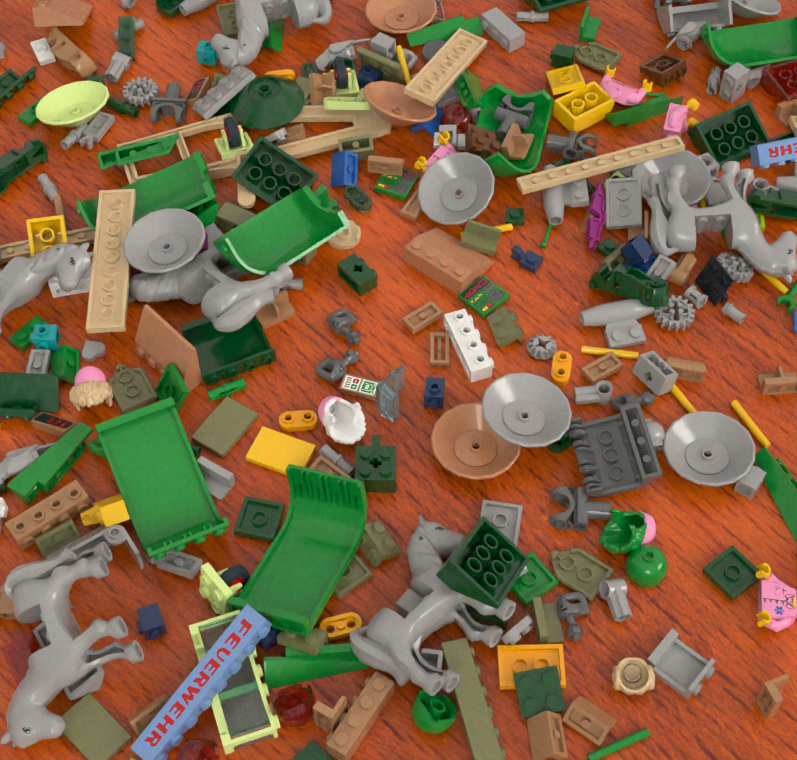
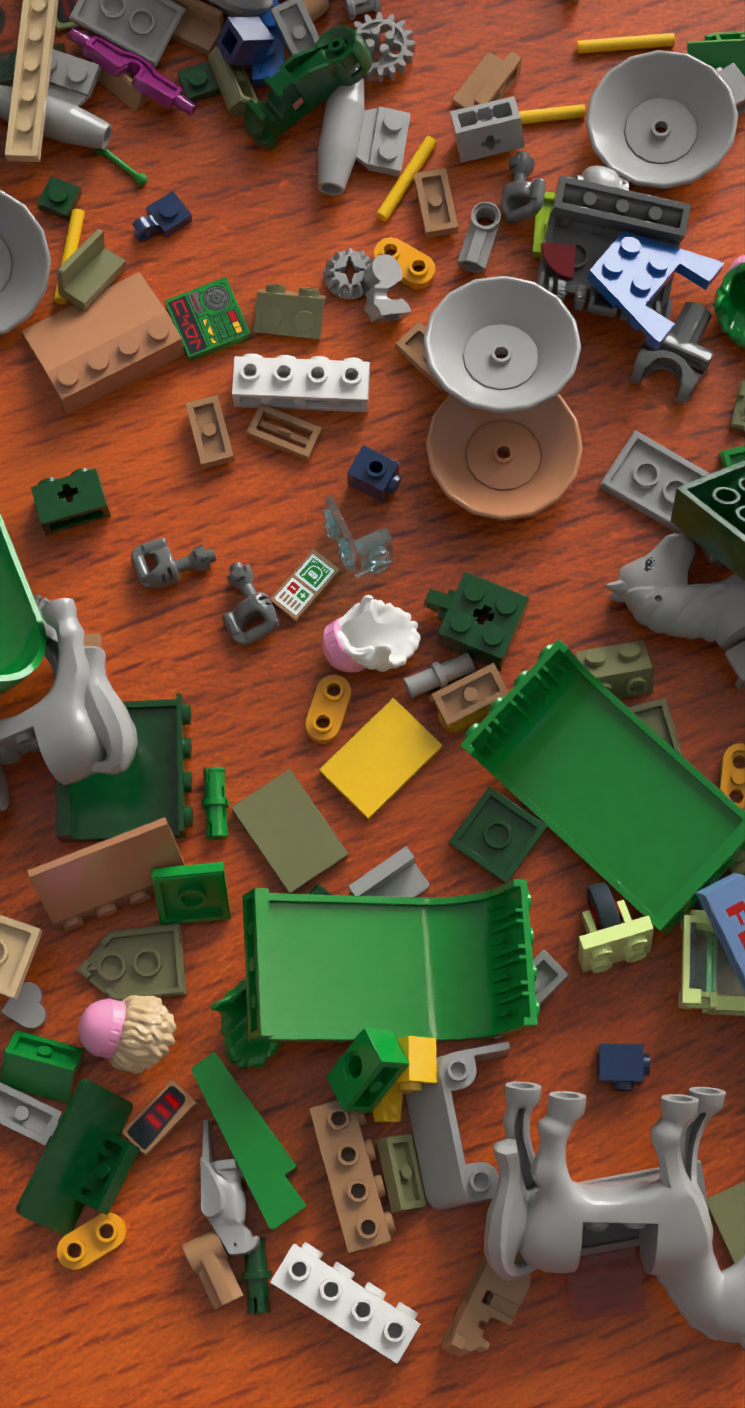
camera: 65 degrees left, 20 degrees up
none -> green brick [326,1028,410,1113]
none -> light grey leg [364,254,412,323]
none -> dark red tile [541,242,576,281]
none -> wing [587,231,724,351]

